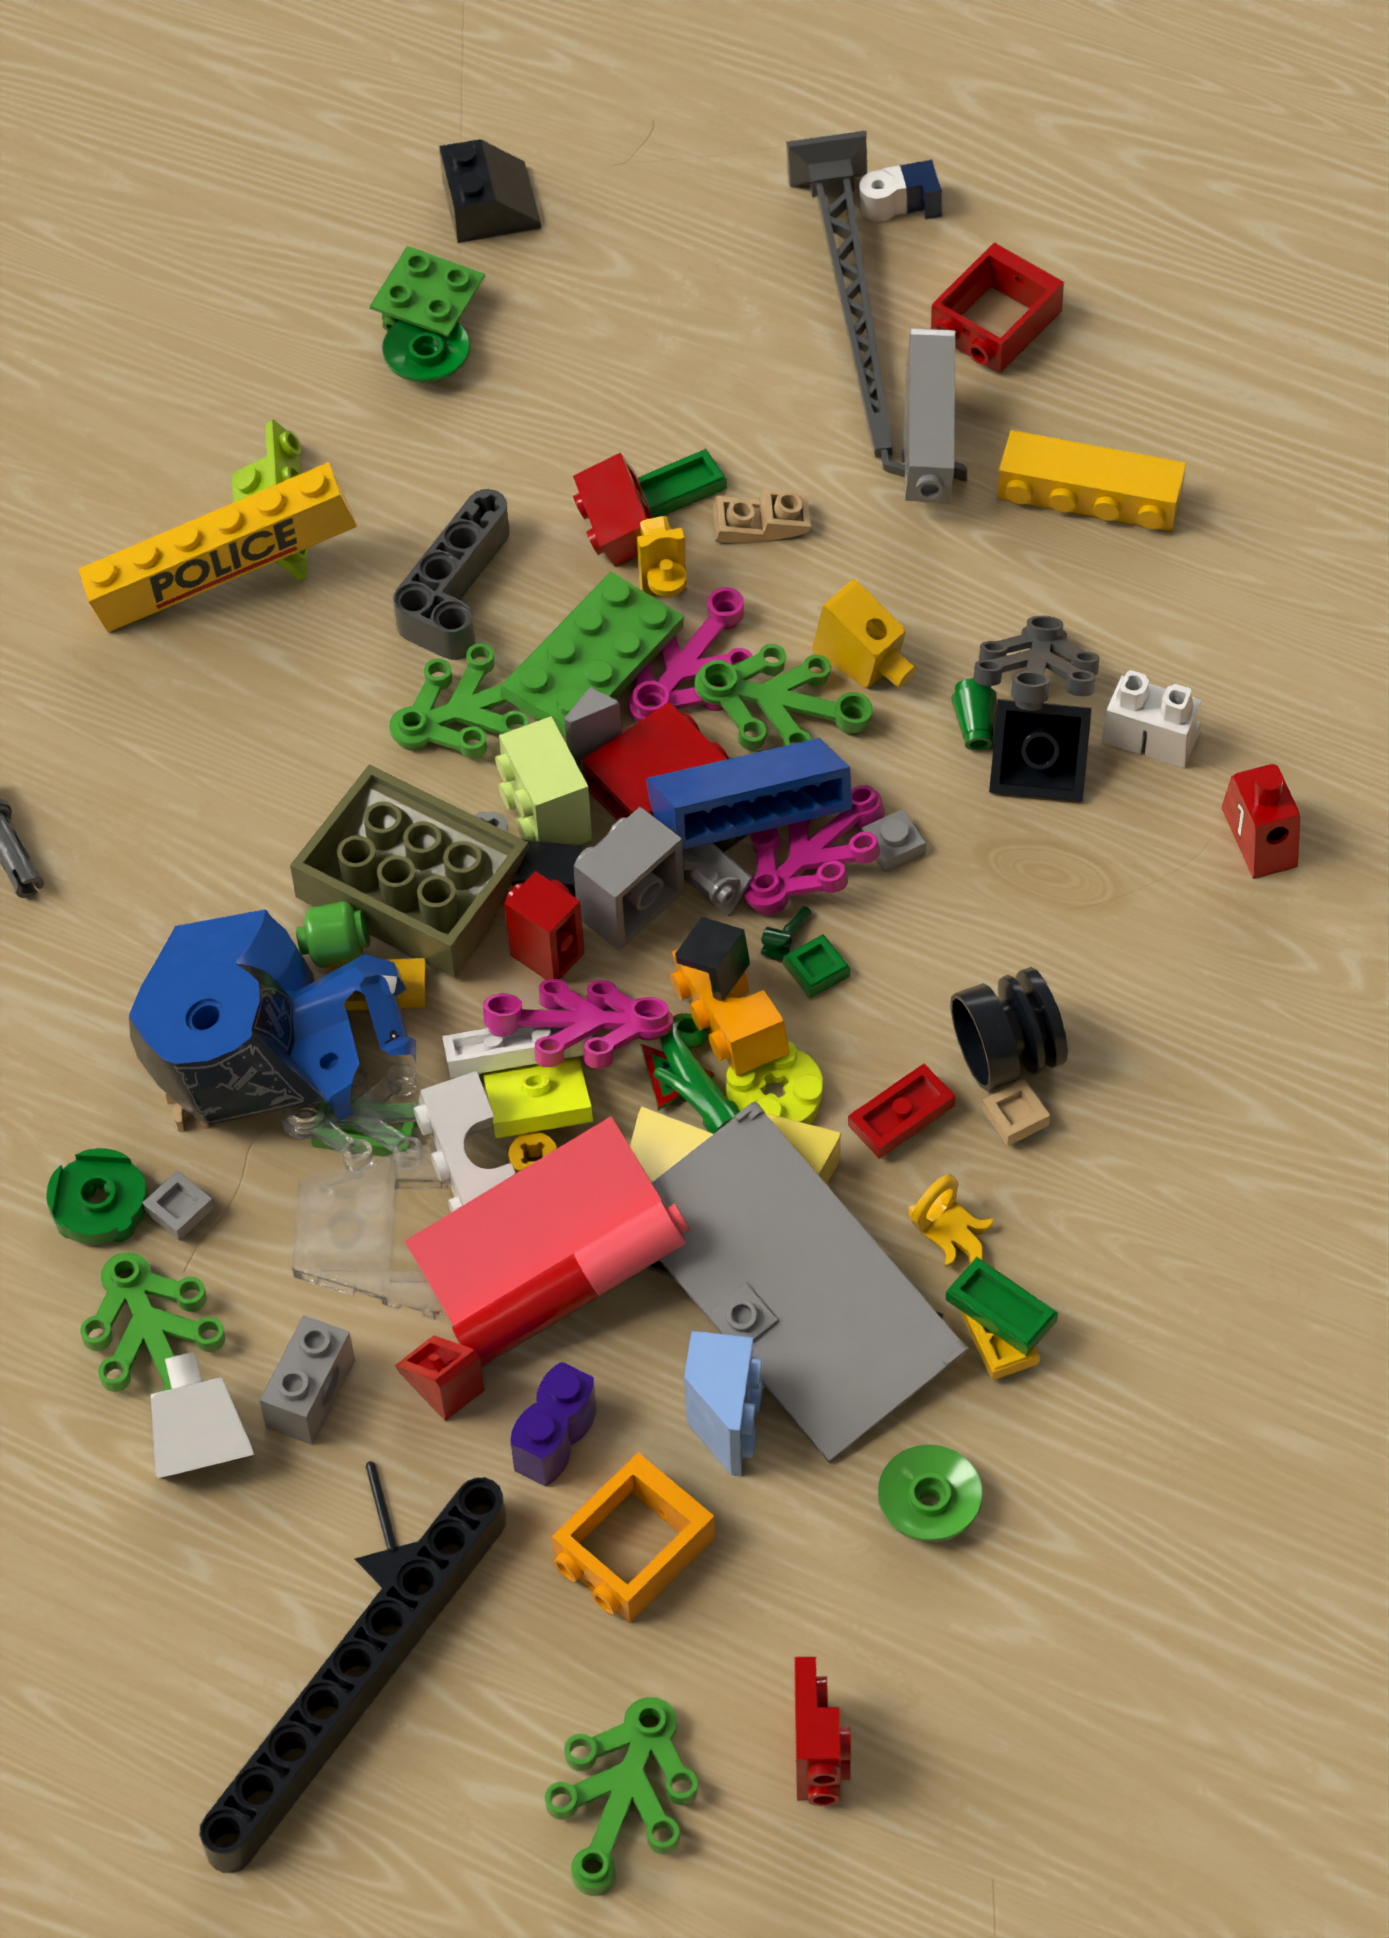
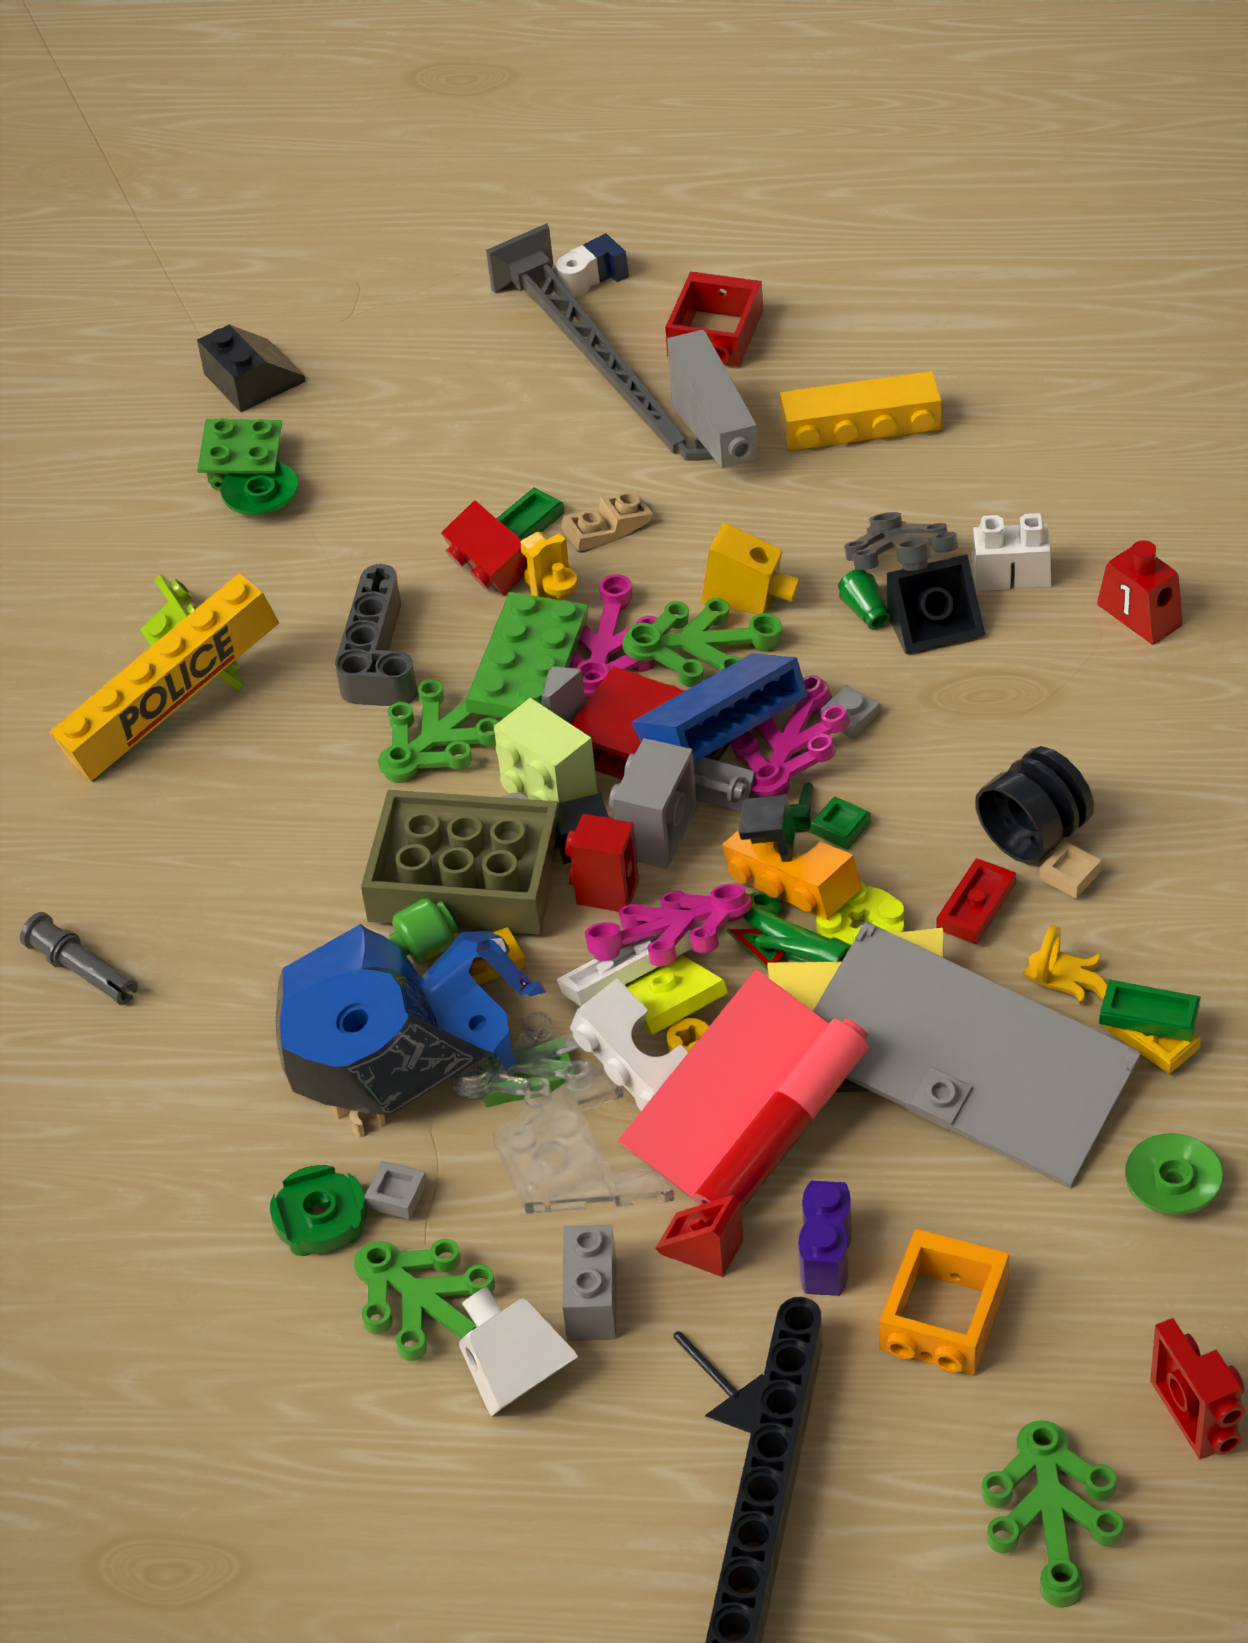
camera: 20 degrees left, 10 degrees down
light blue slope [684,1331,763,1476] -> none

